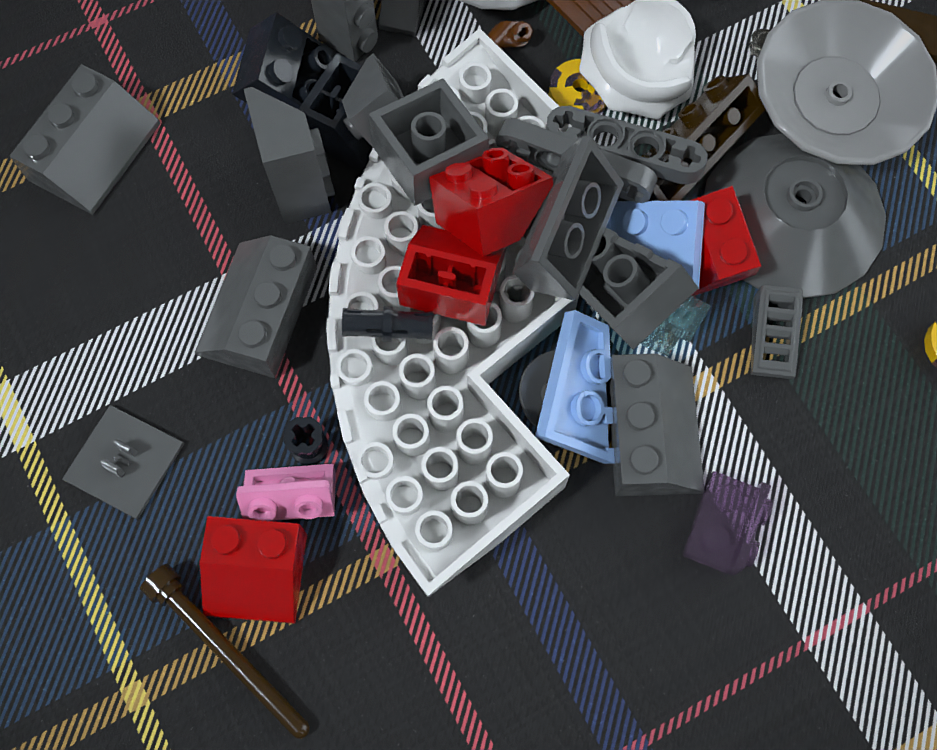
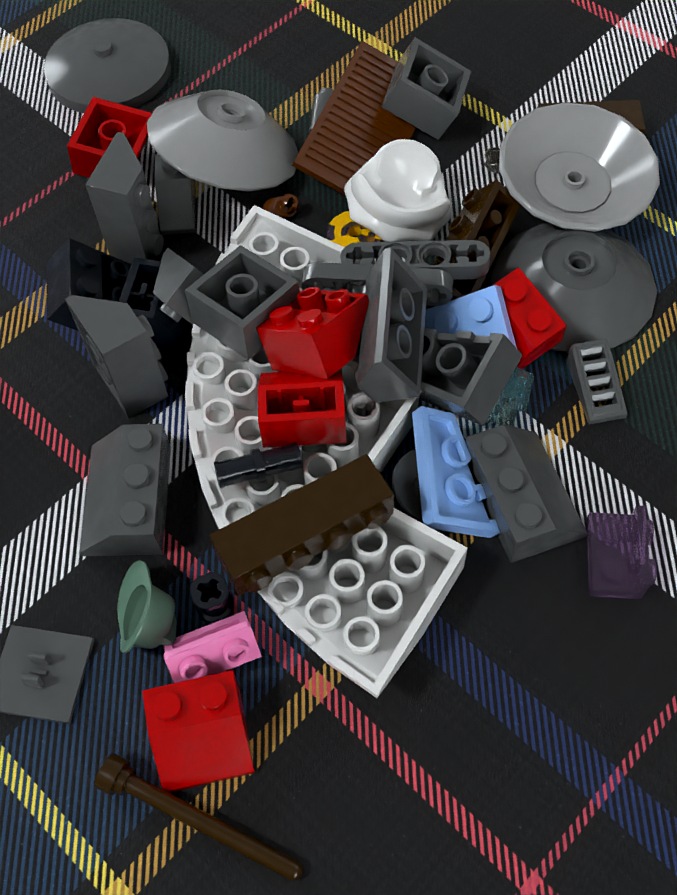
camera: 15 degrees left, 10 degrees down
none -> sand green piece [117,560,177,654]
none -> dark brown brick [209,454,394,596]

